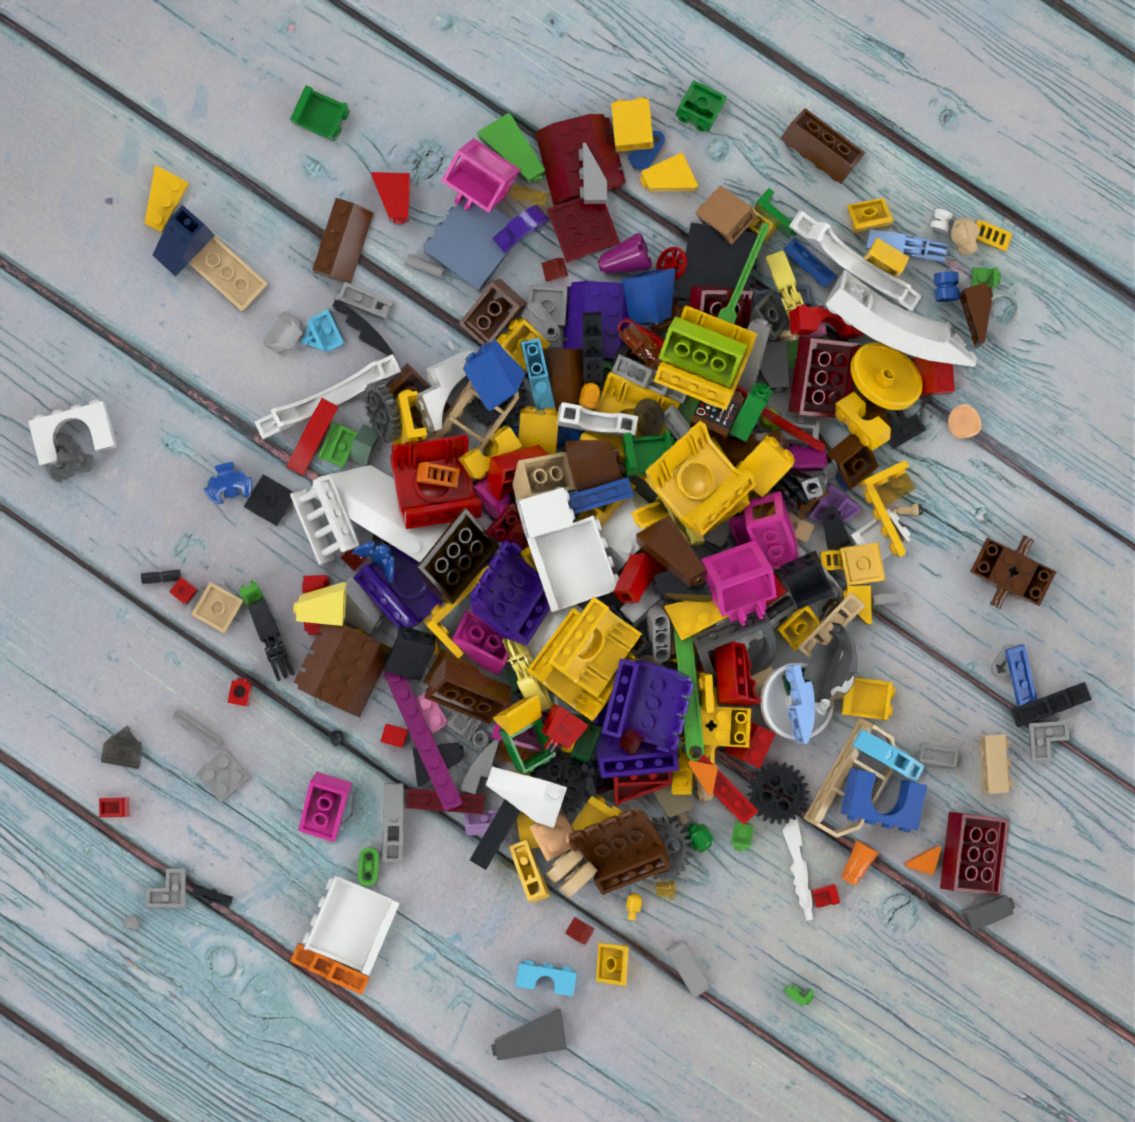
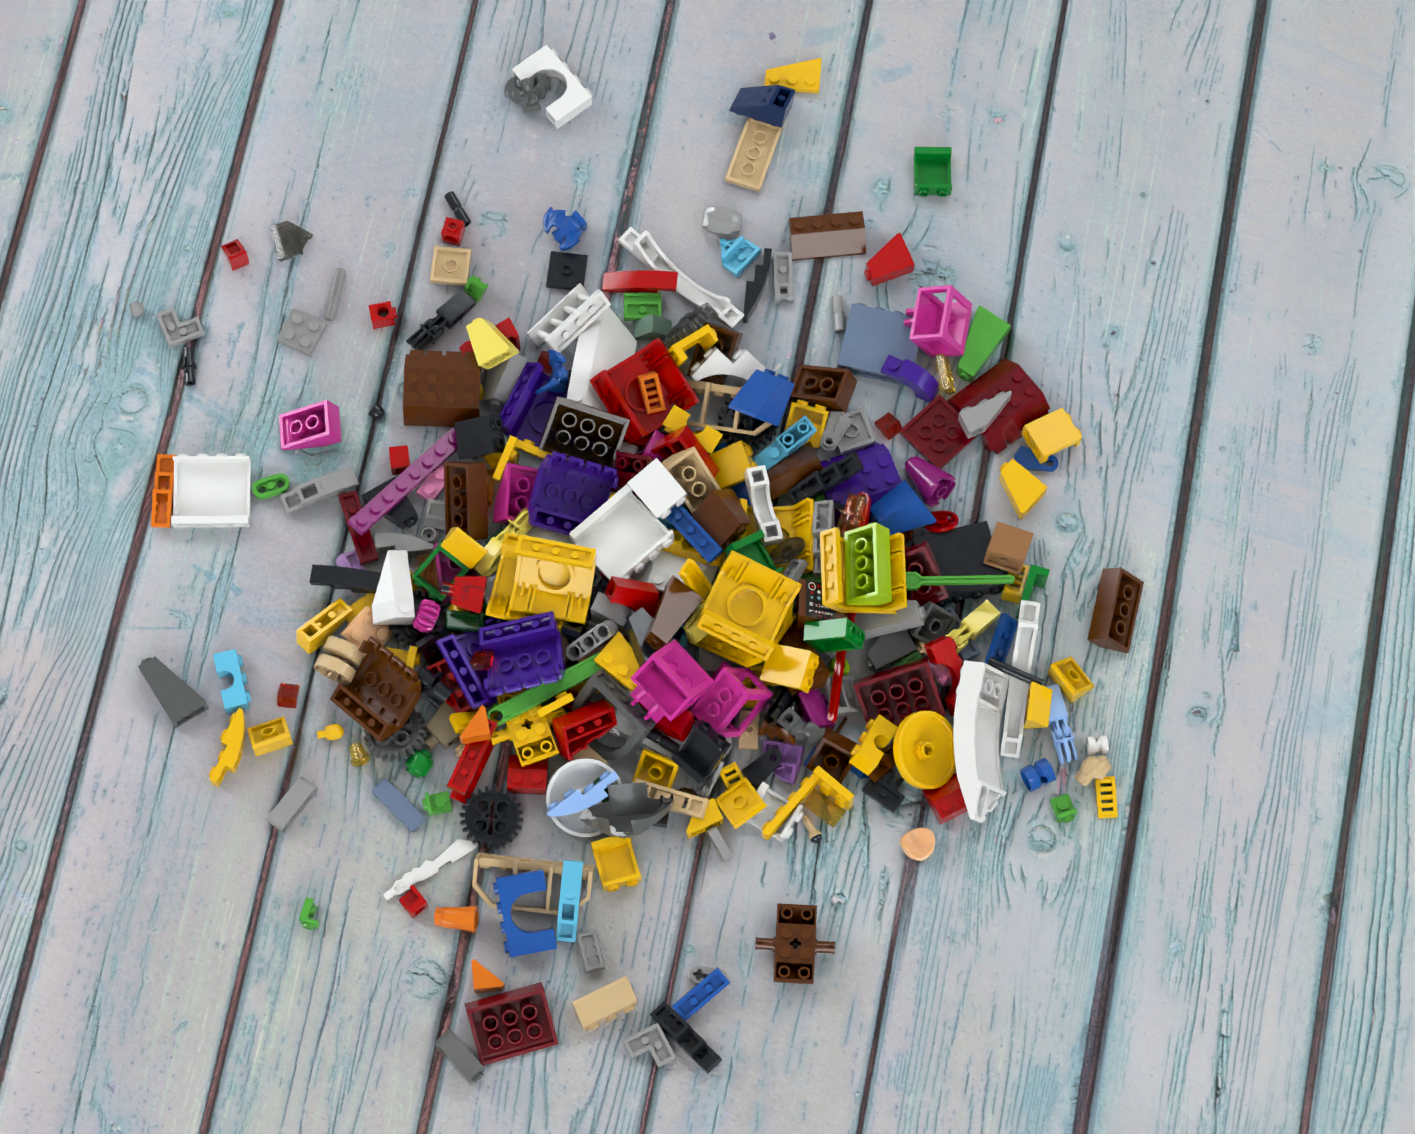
camera: 65 degrees right, 15 degrees down
light orange arm [579,383,600,411] -> none
green plate [675,80,727,132] -> none
reddish brown slope [960,282,993,349] -> none
none -> yellow slope [209,708,246,787]
none -> sand blue tile [371,778,427,833]
none -> dark pink gear [412,599,440,633]
none -> black pin [417,666,453,709]
none -> black piece [987,656,1044,685]

